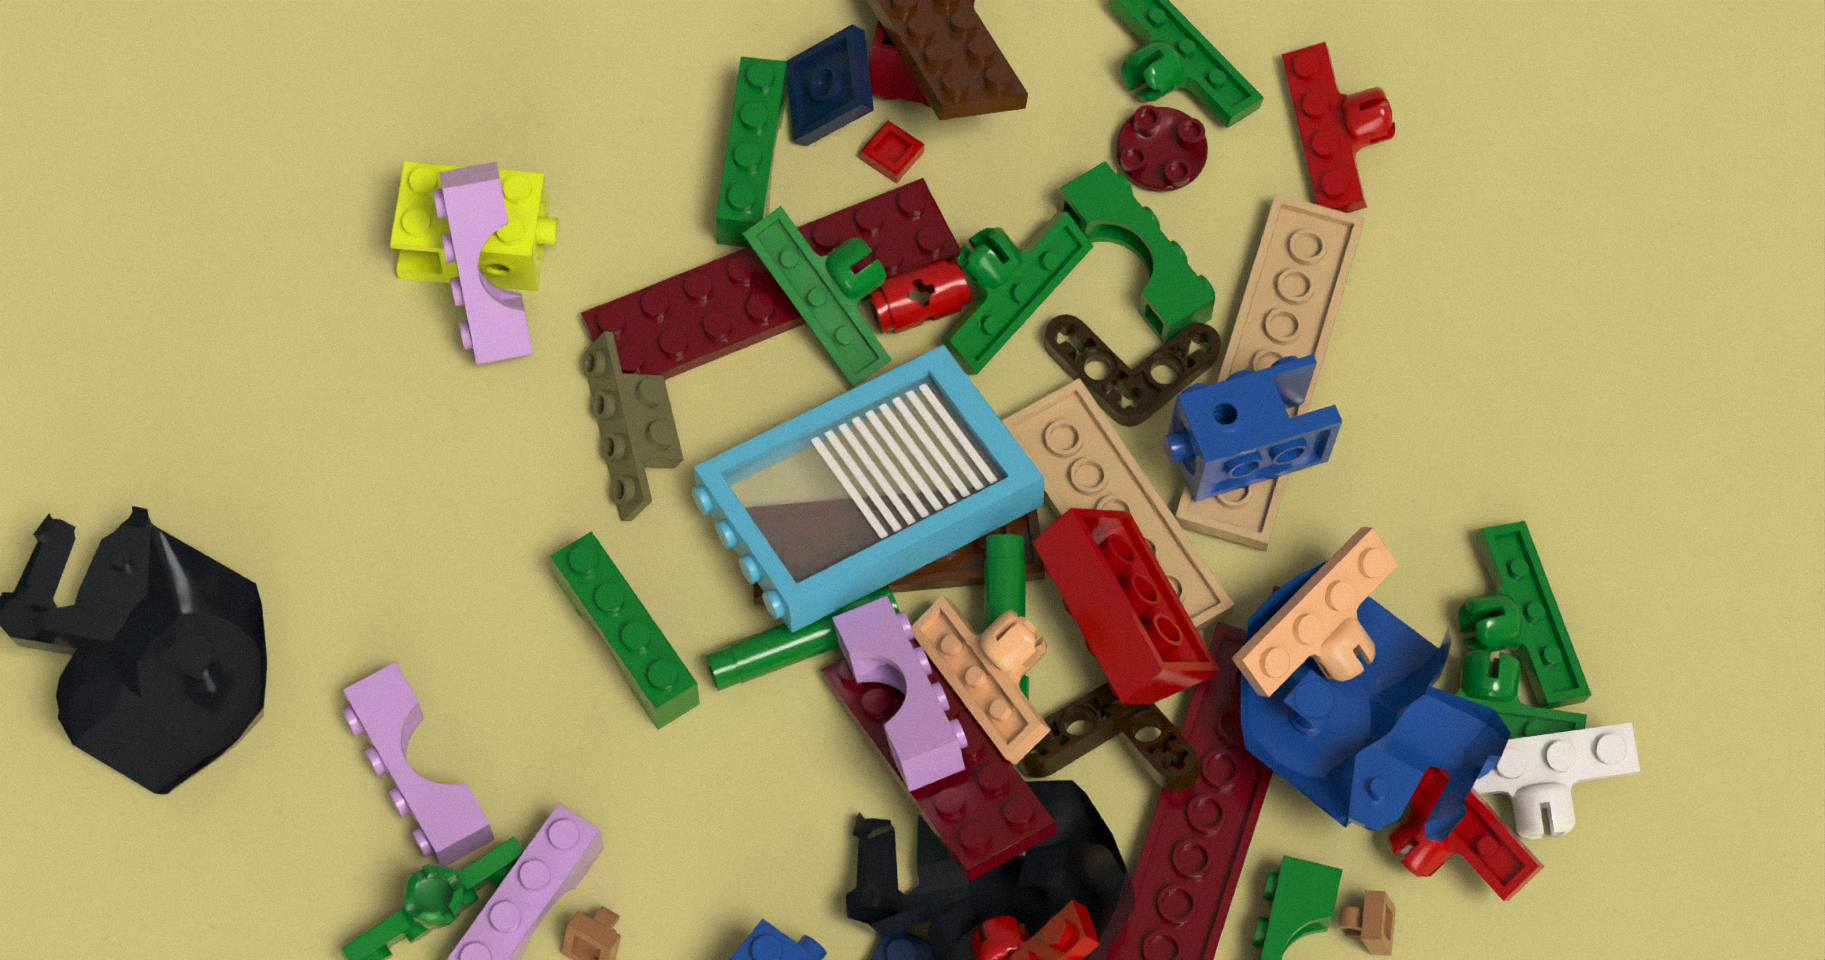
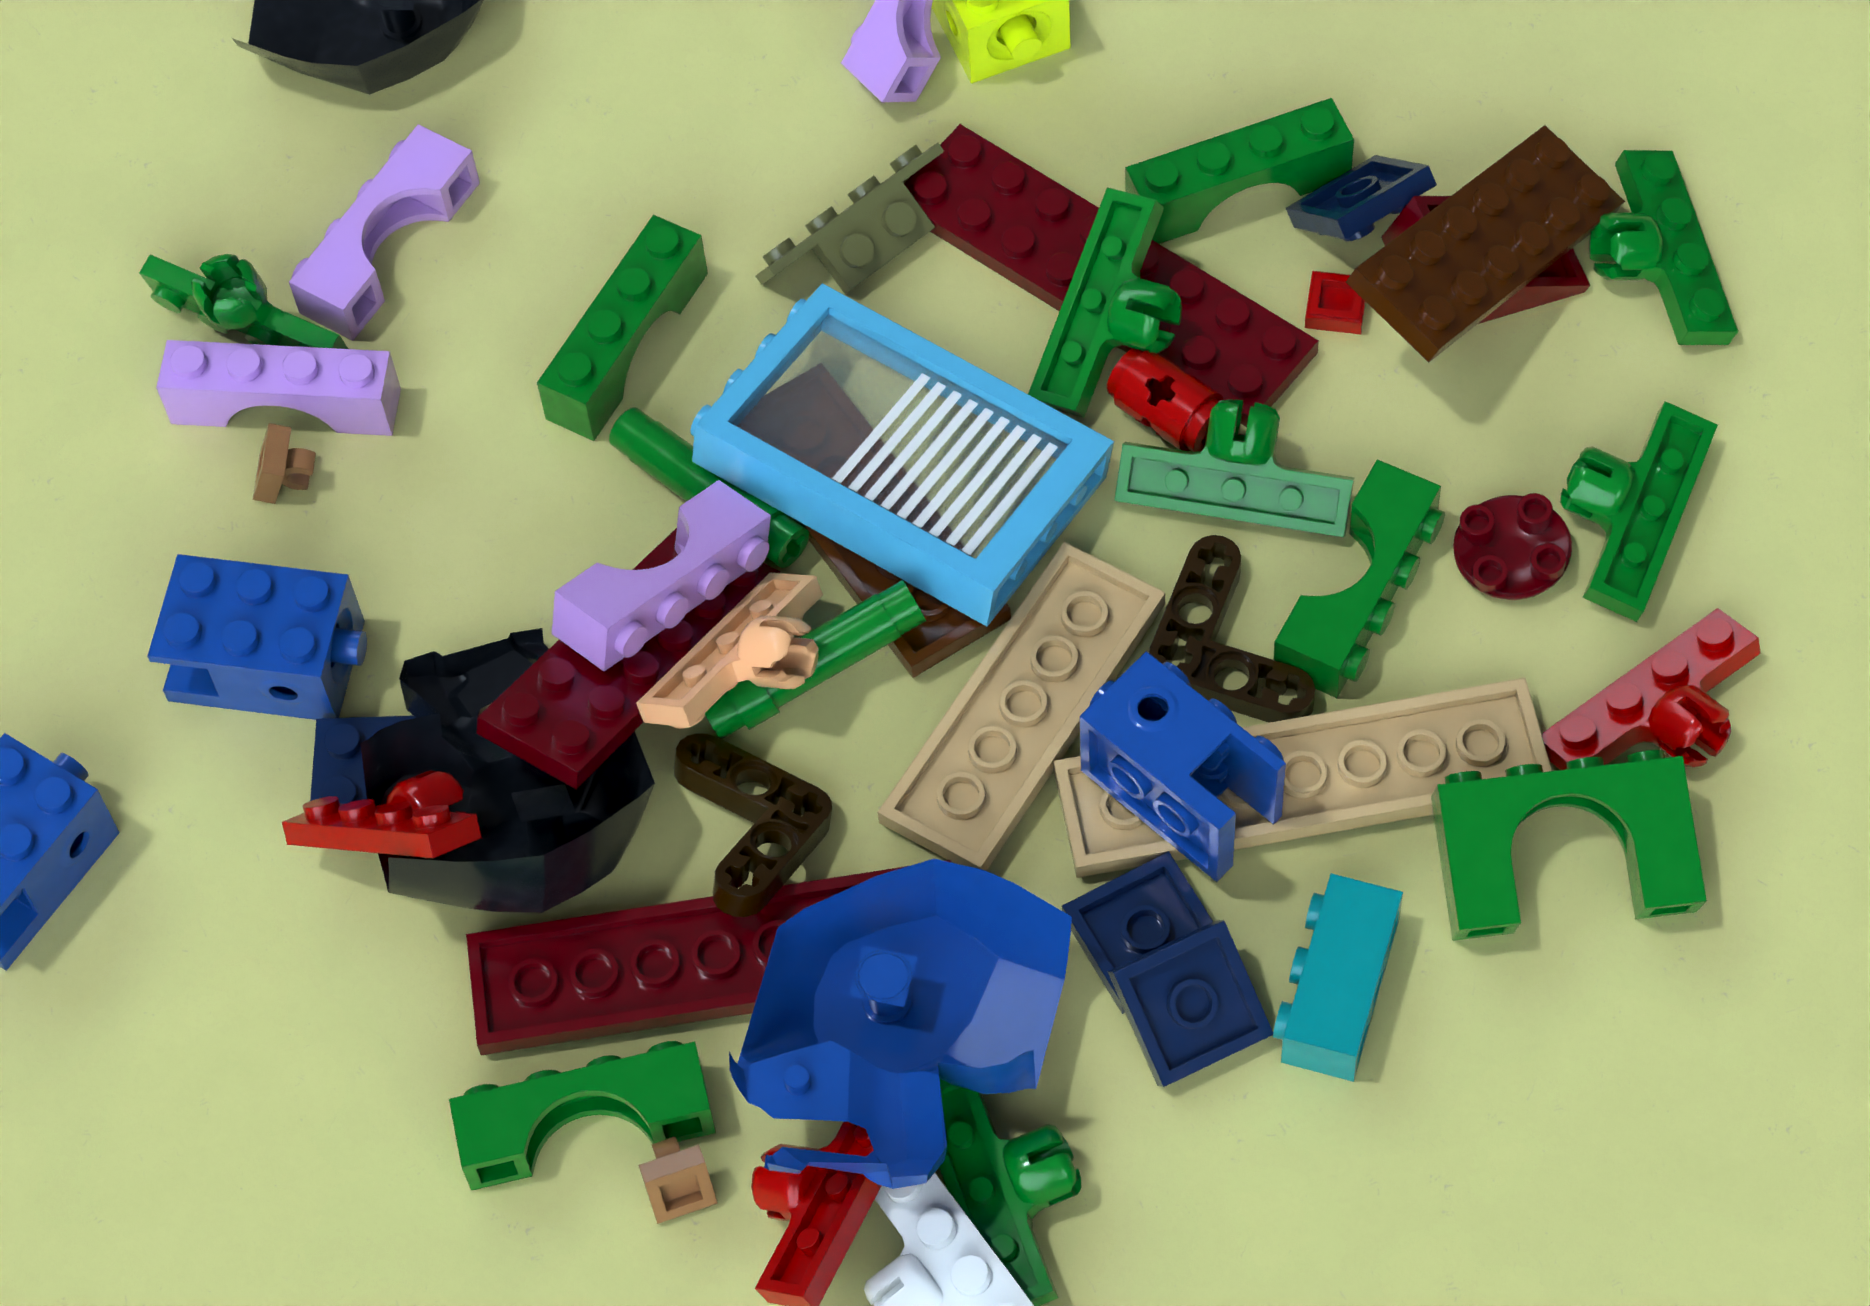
camera: 70 degrees right, 5 degrees down
red slope [1032,508,1220,704] -> none
light nougat plate [1232,527,1398,697] -> none
green plate [1458,521,1592,709] -> none
none -> dark blue plate [1062,851,1213,1014]
none -> dark blue plate [1108,920,1273,1087]
none -> teal brick [1273,873,1403,1082]
none -> green arch [1431,750,1707,941]

